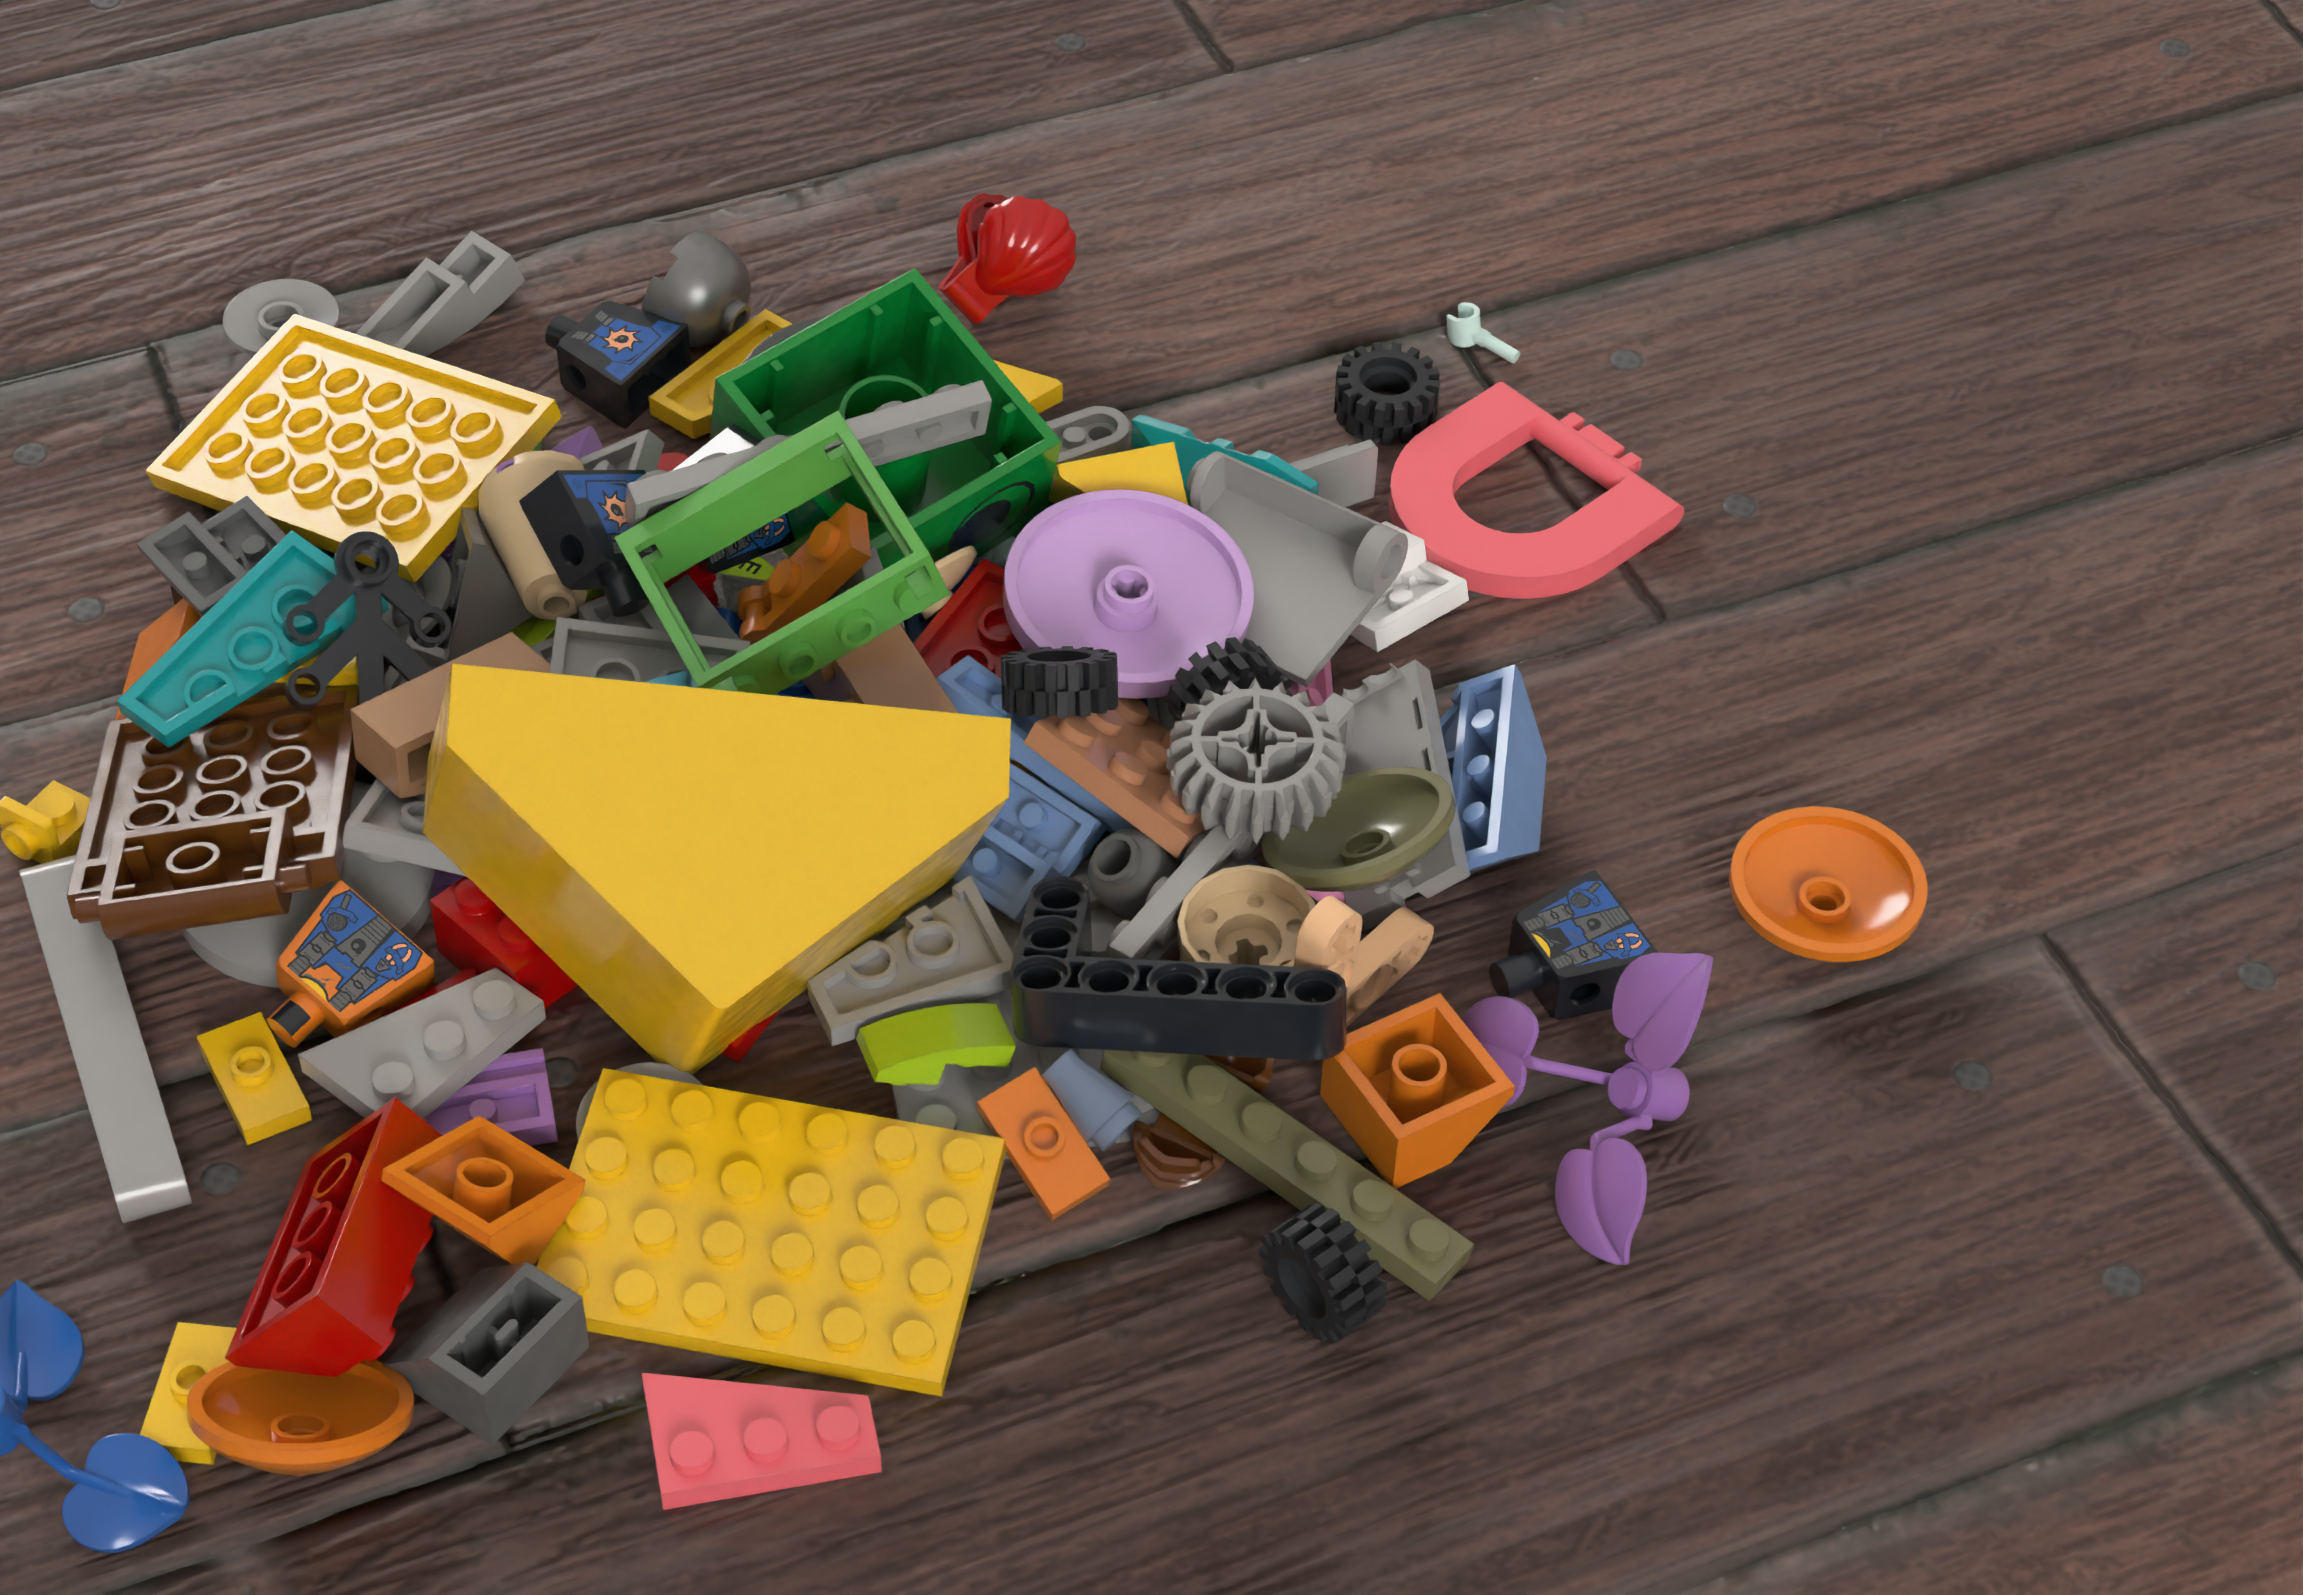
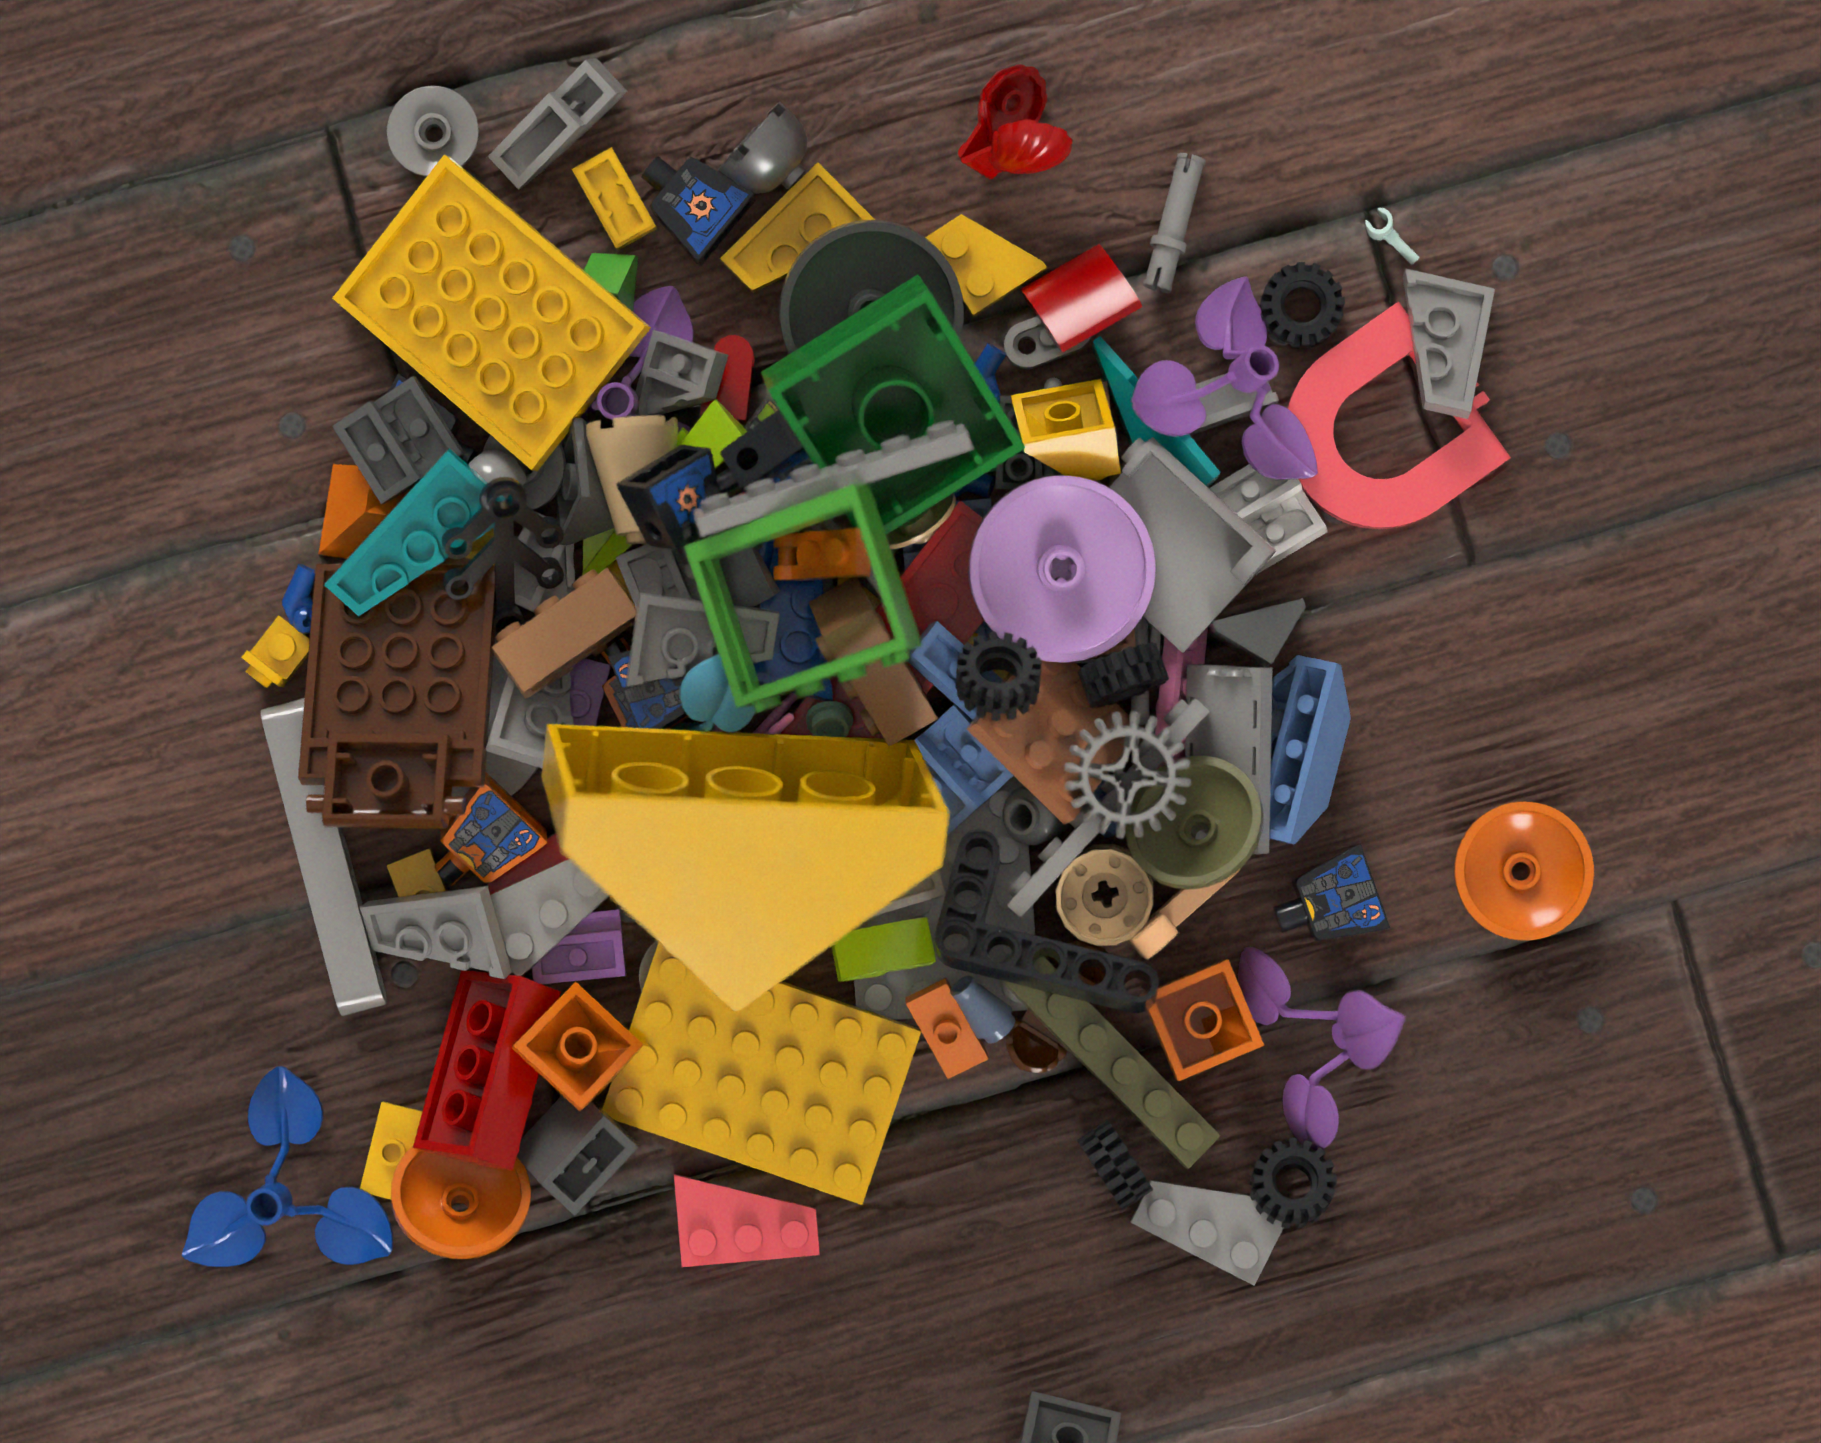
camera: 15 degrees right, 40 degrees up
none -> blue arm [282,564,315,634]
none -> light grey wing [360,886,512,979]
none -> yellow plate [572,147,657,251]
none -> red slope [1020,244,1143,353]
none -> light grey wing [1130,1180,1283,1286]
none -> medium lavender plant [1131,277,1317,480]
none -> light grey pin [1143,153,1206,293]
none -> dark grey slope [1208,599,1306,667]
none -> black tyre [1249,1138,1337,1229]
none -> light grey wing [1403,268,1495,419]

